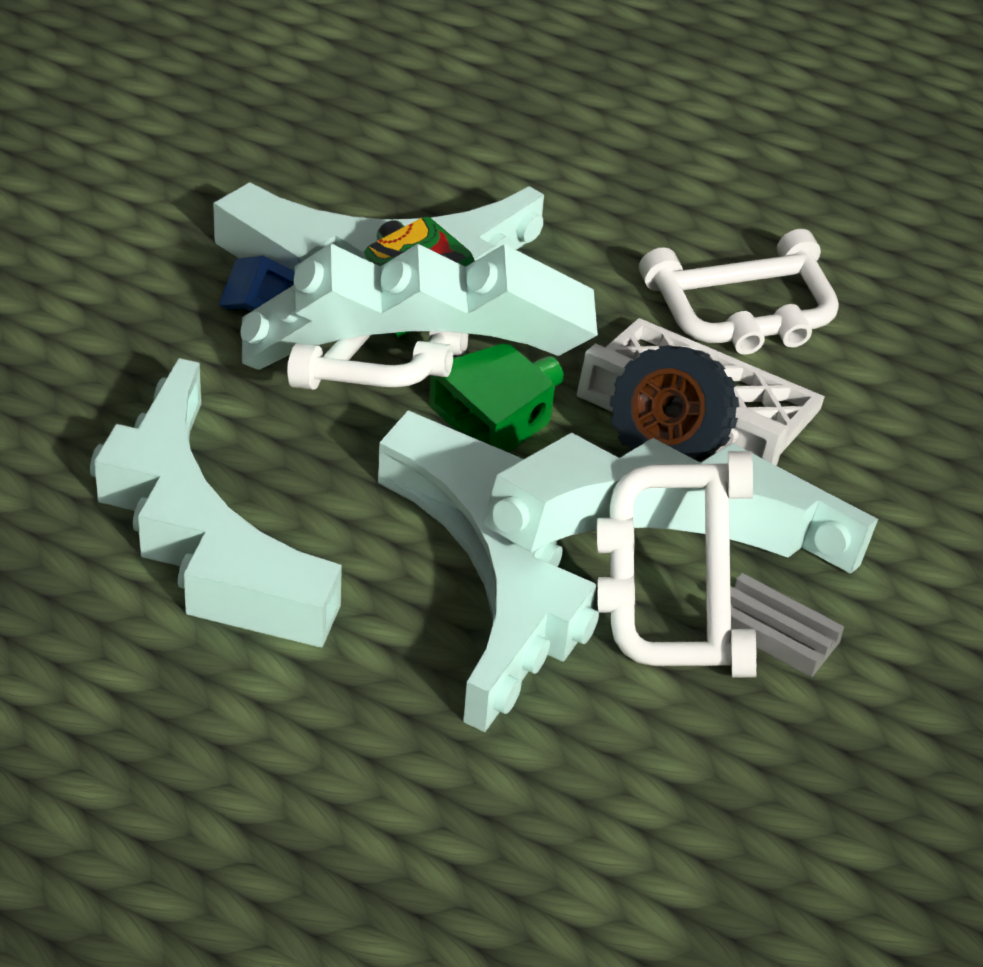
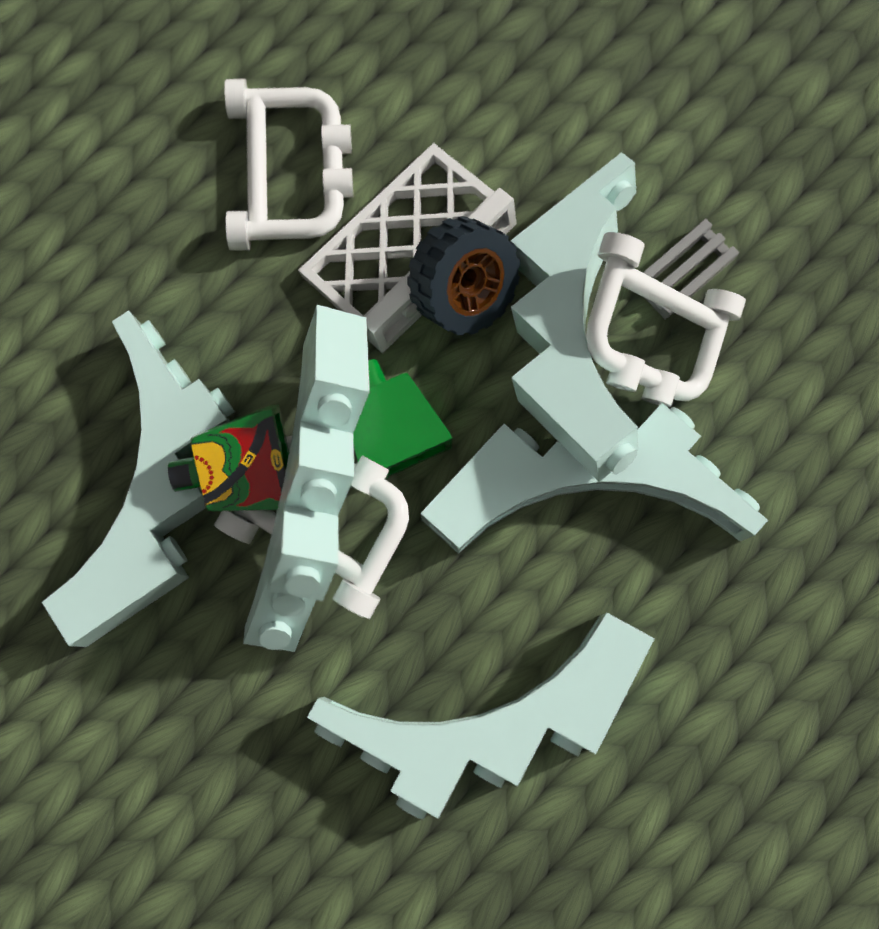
camera: 70 degrees left, 35 degrees up
blue panel [219,255,295,312] -> none

